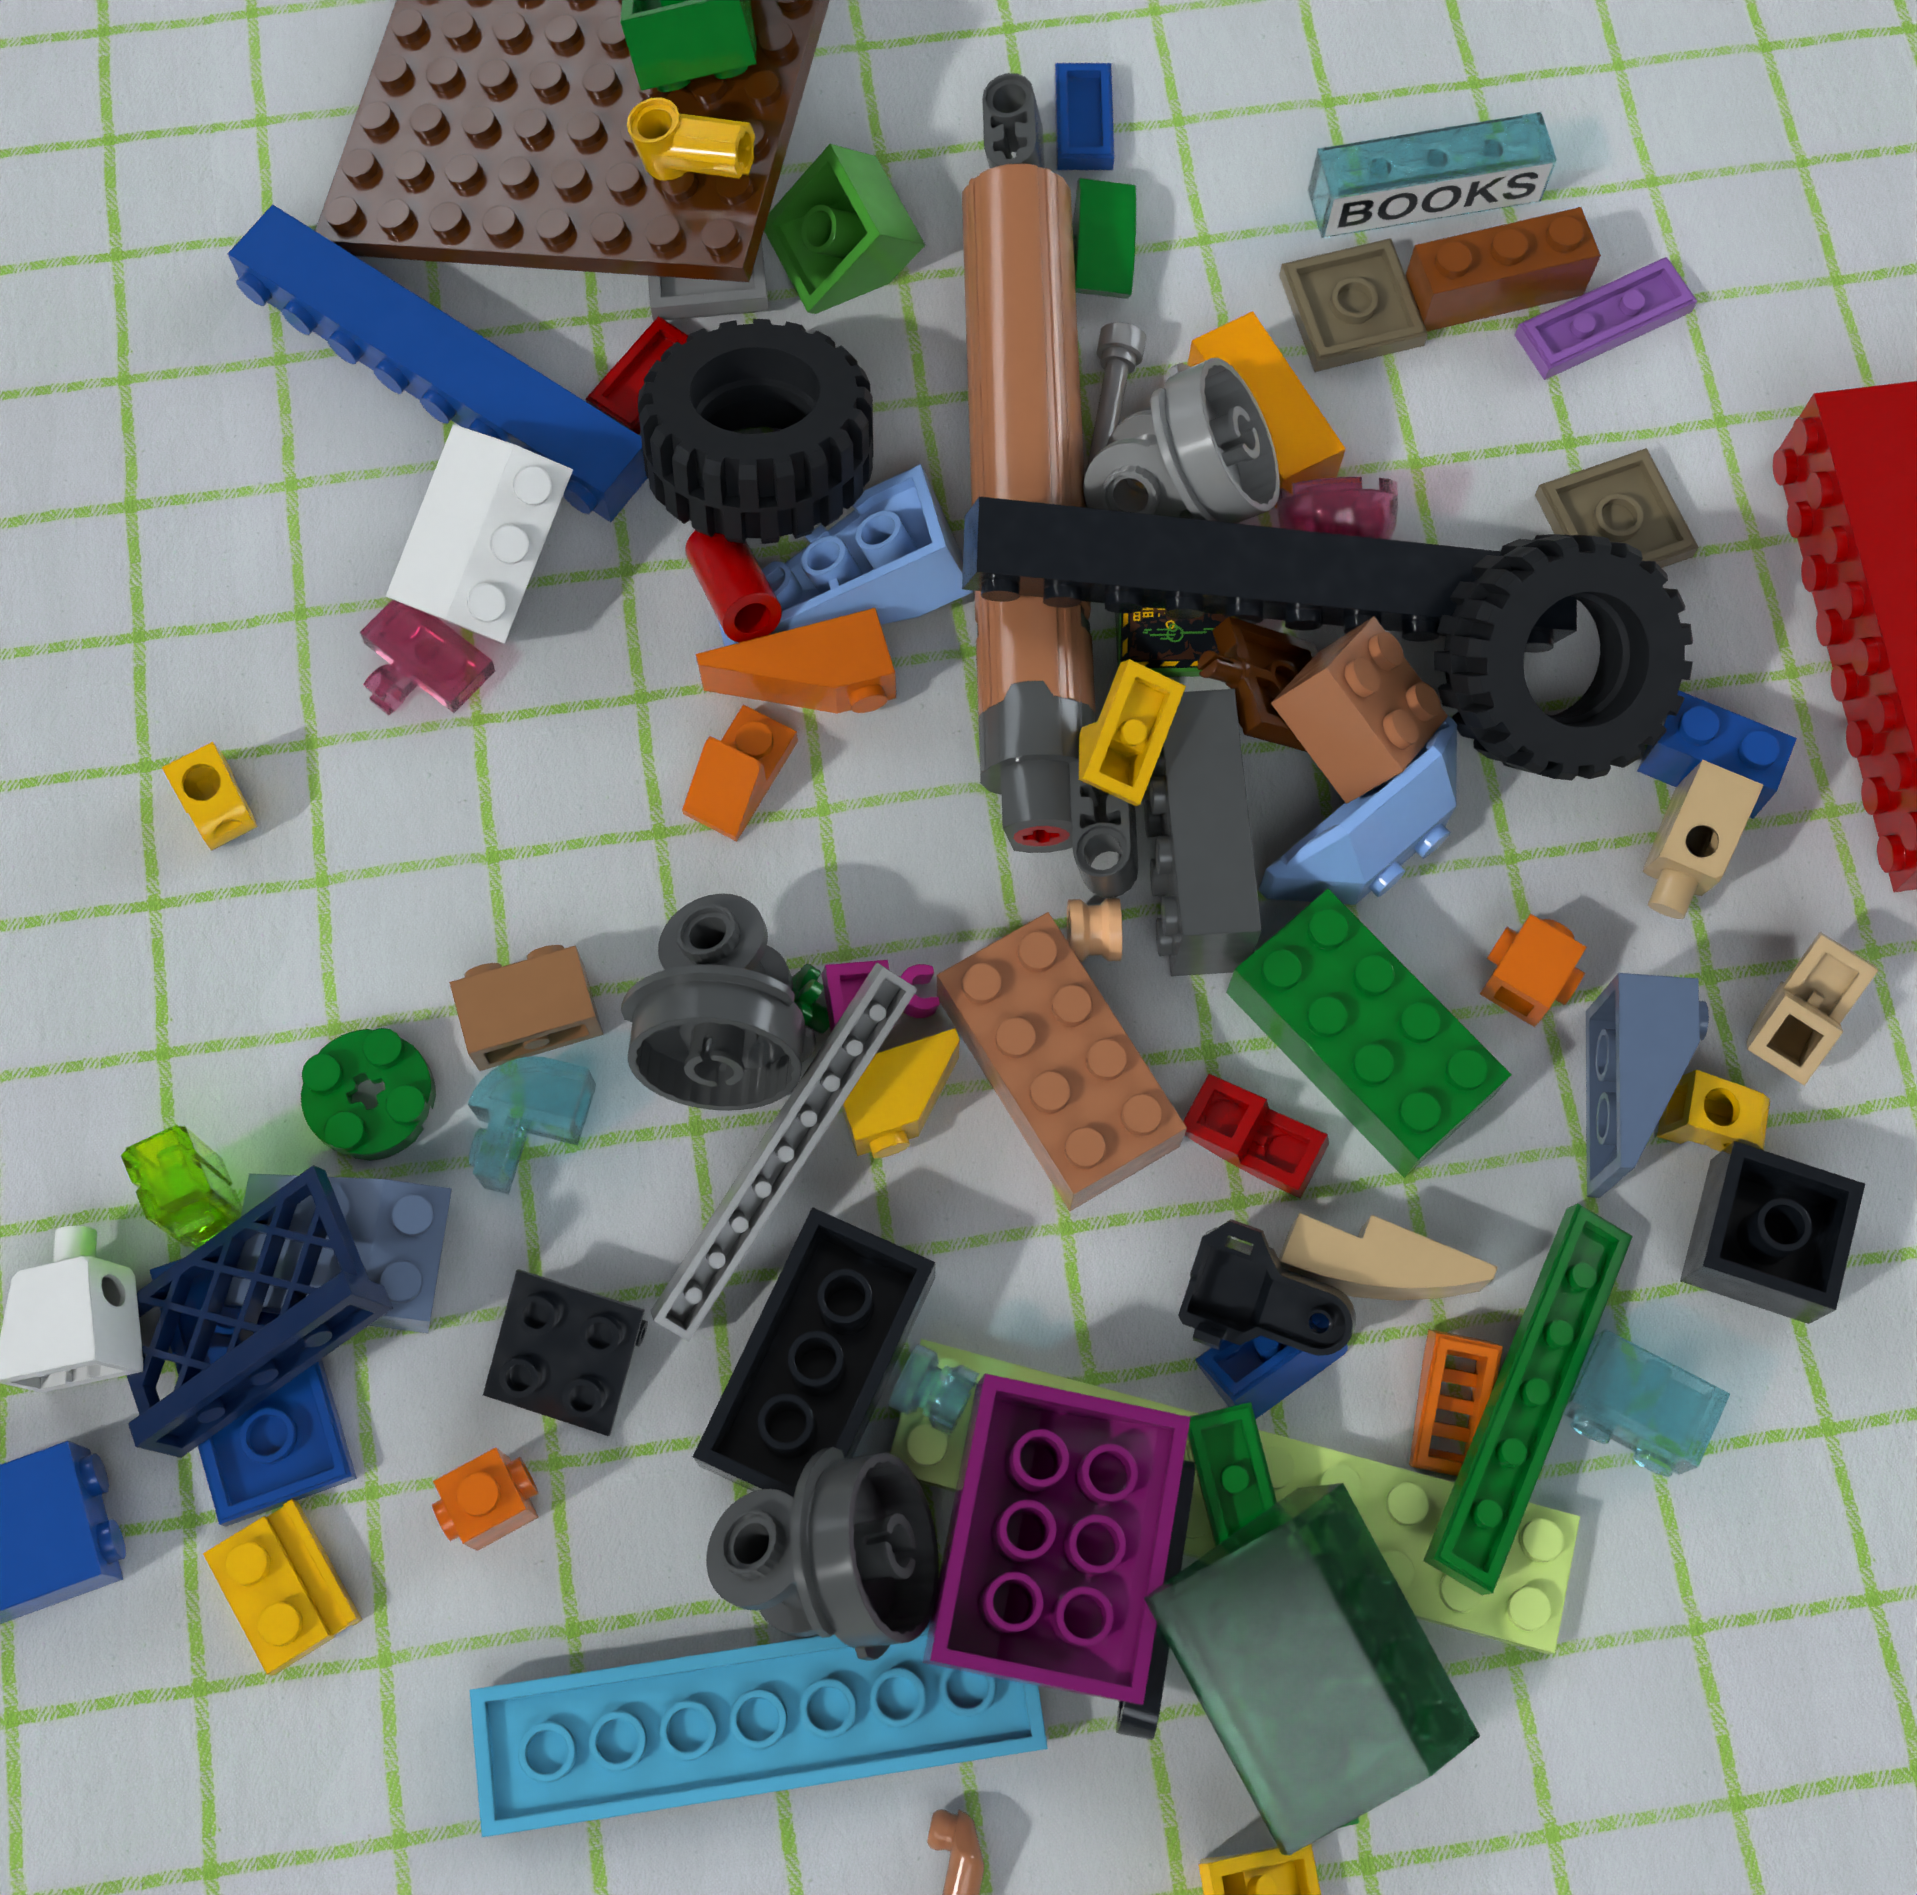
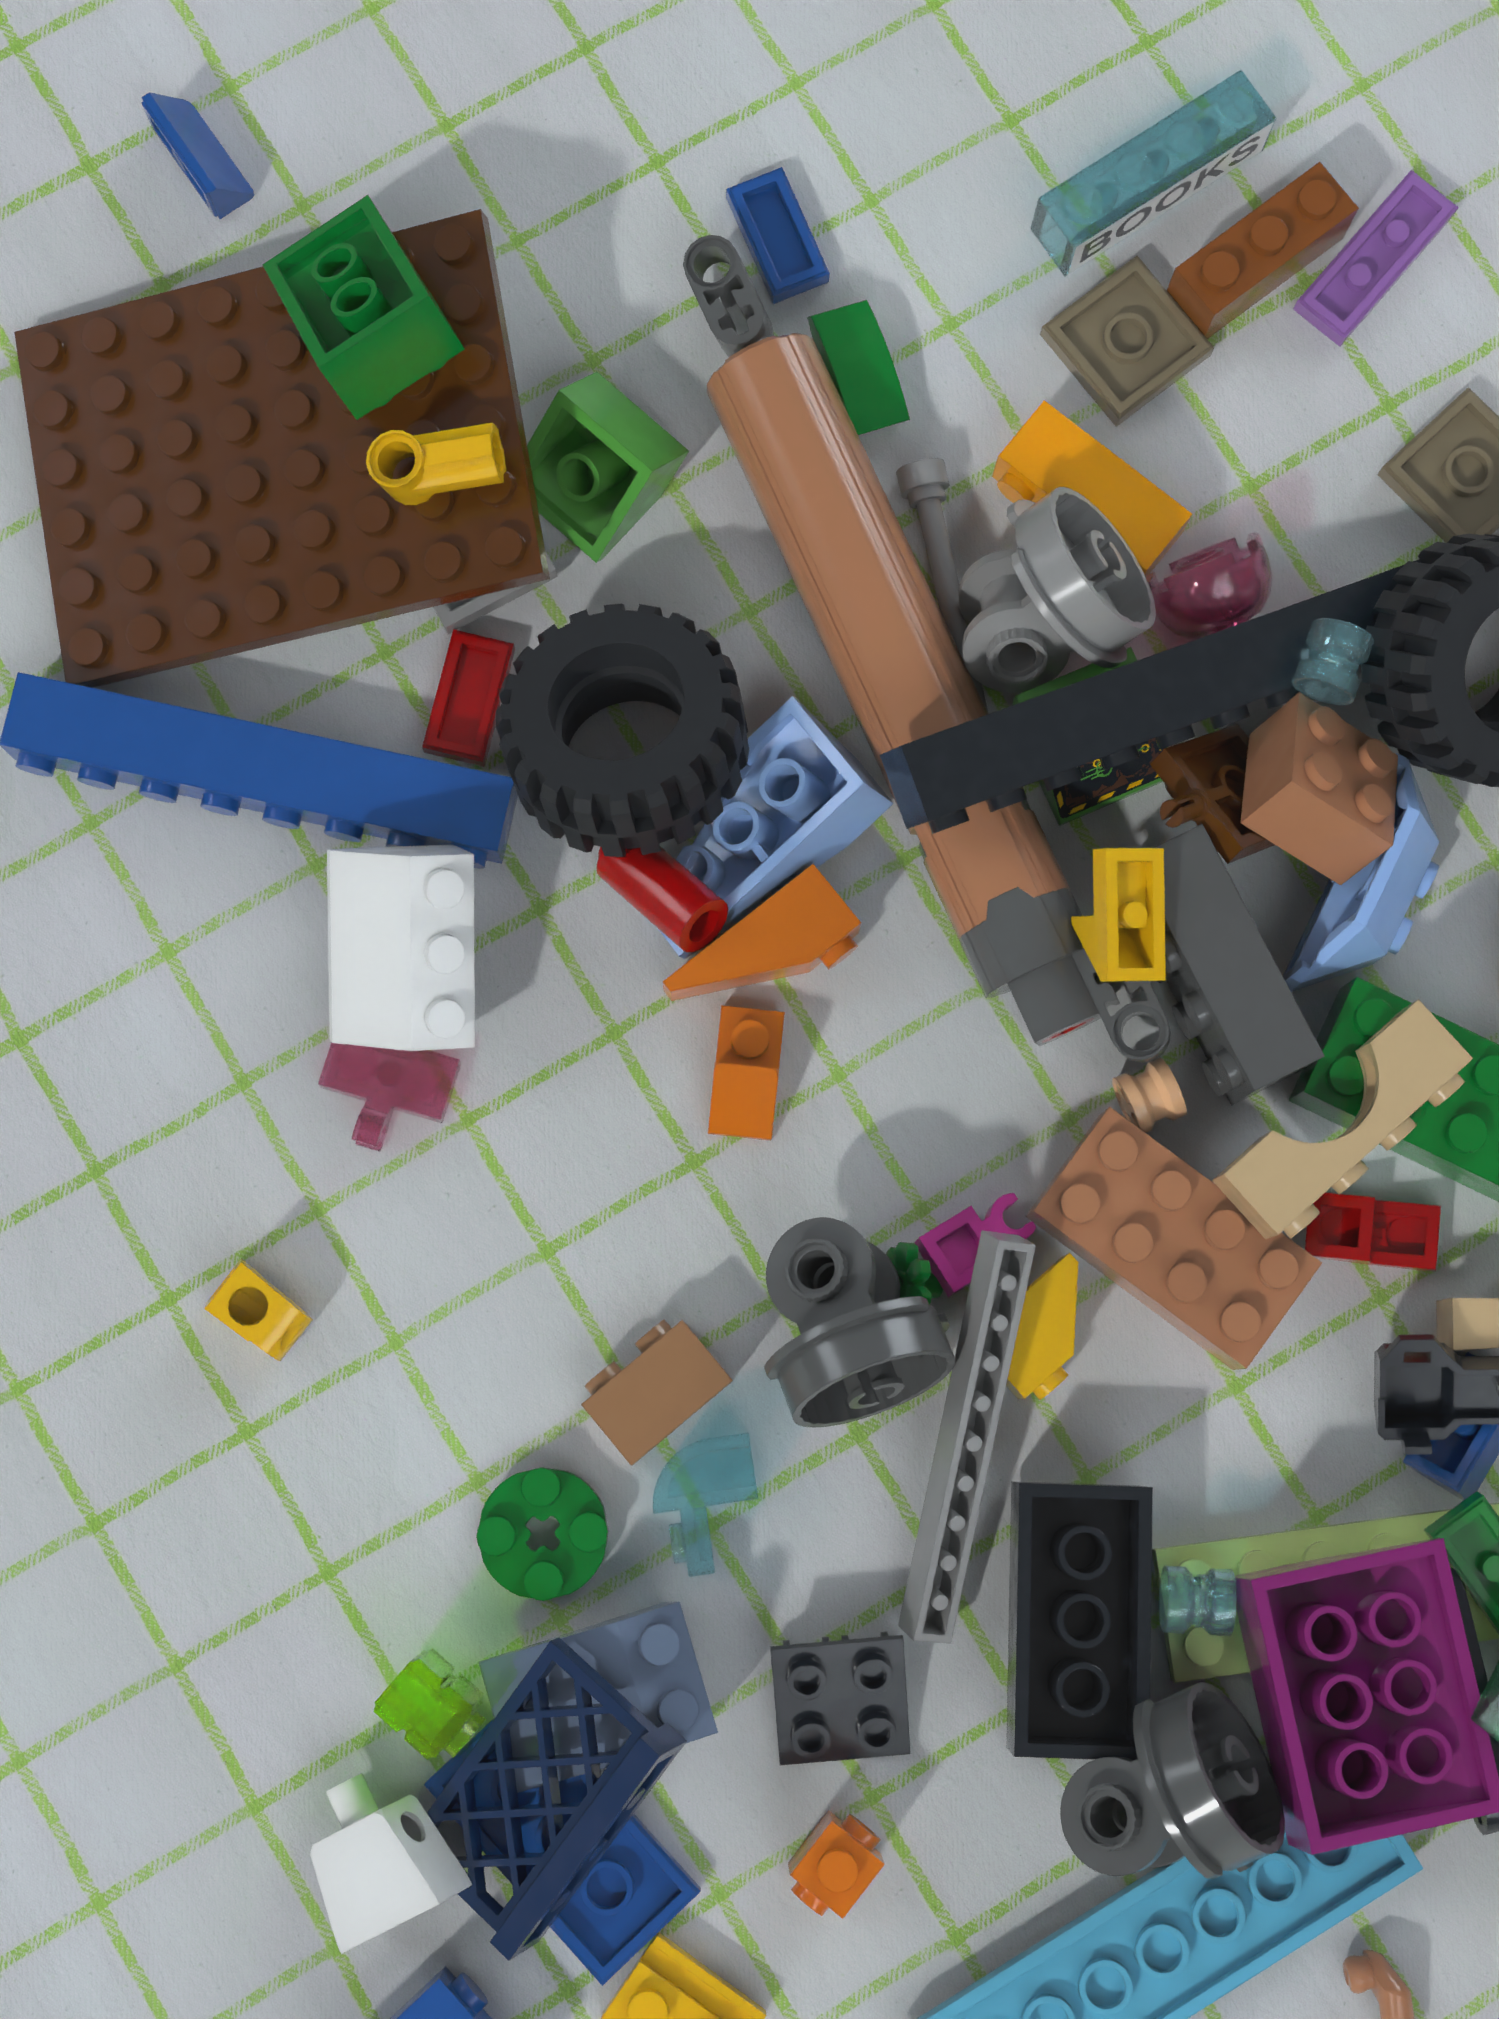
camera: 25 degrees left, 10 degrees up
none -> tan arch [1212,999,1473,1239]
none -> clear light blue wheel [1292,618,1375,705]

